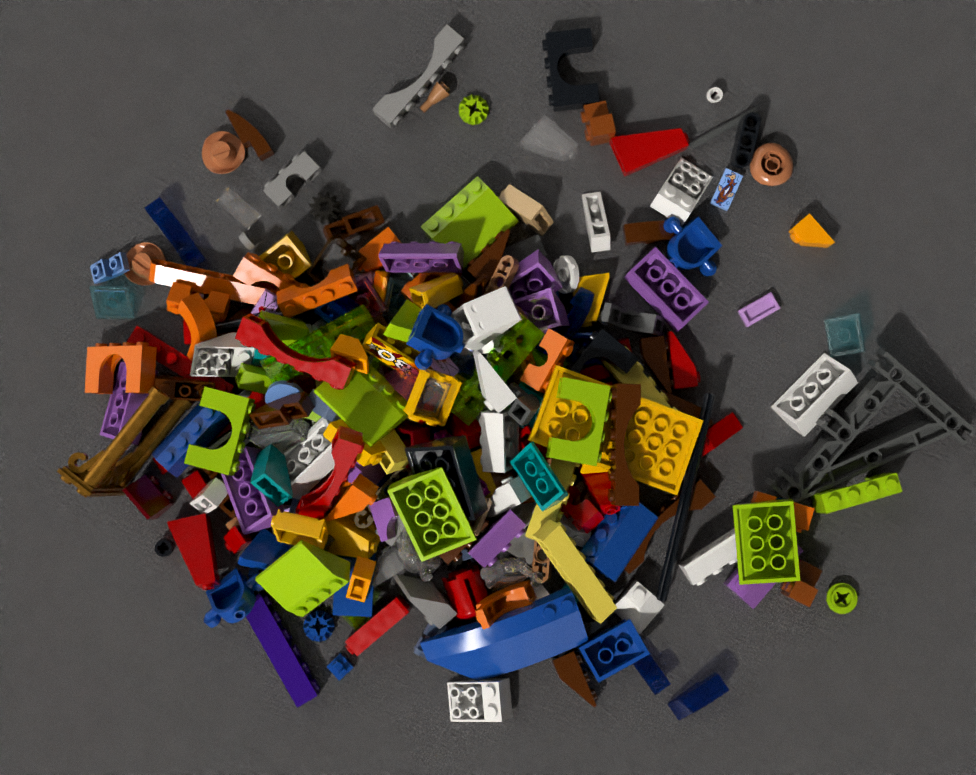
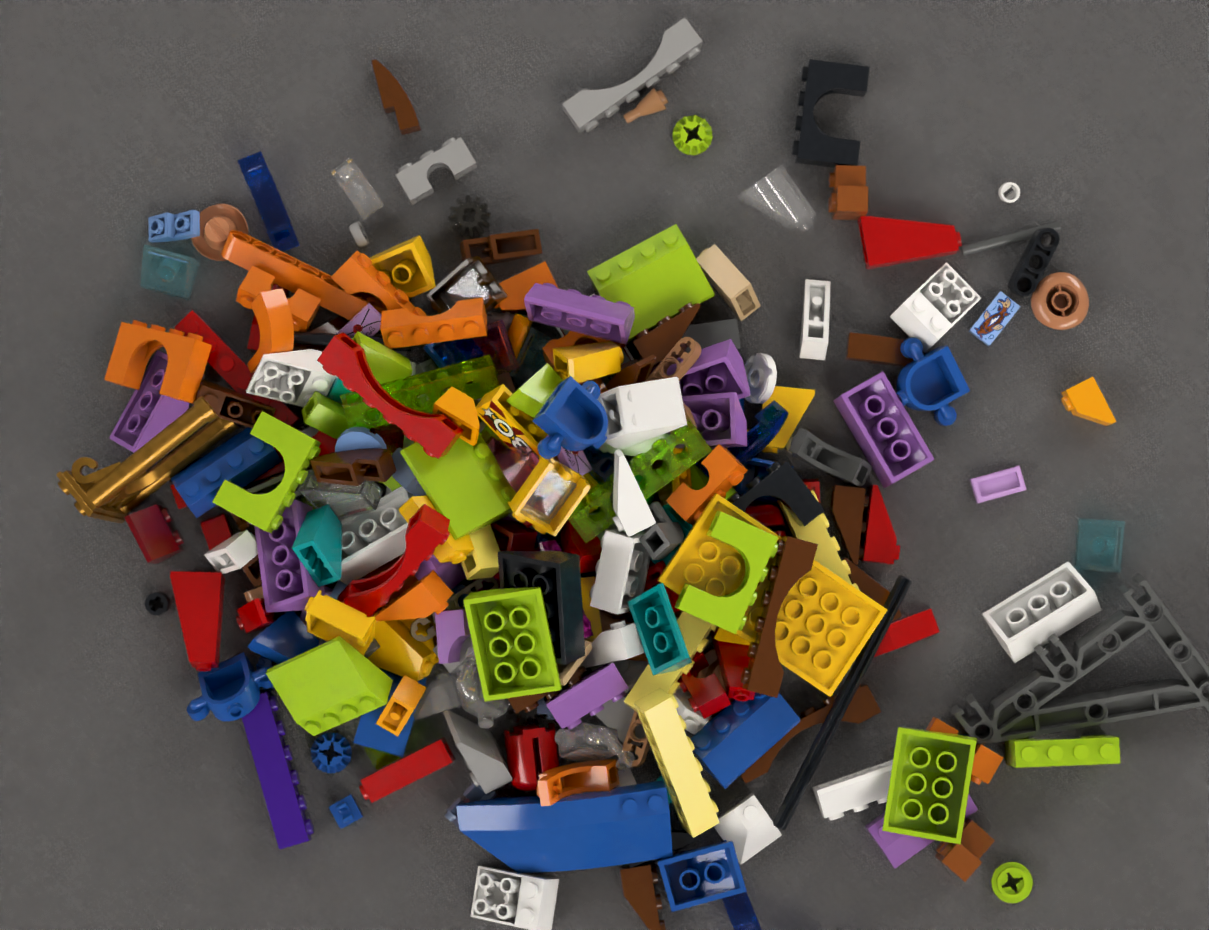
camera: 10 degrees right, 0 degrees up
nougat hat [202,131,245,174] -> none

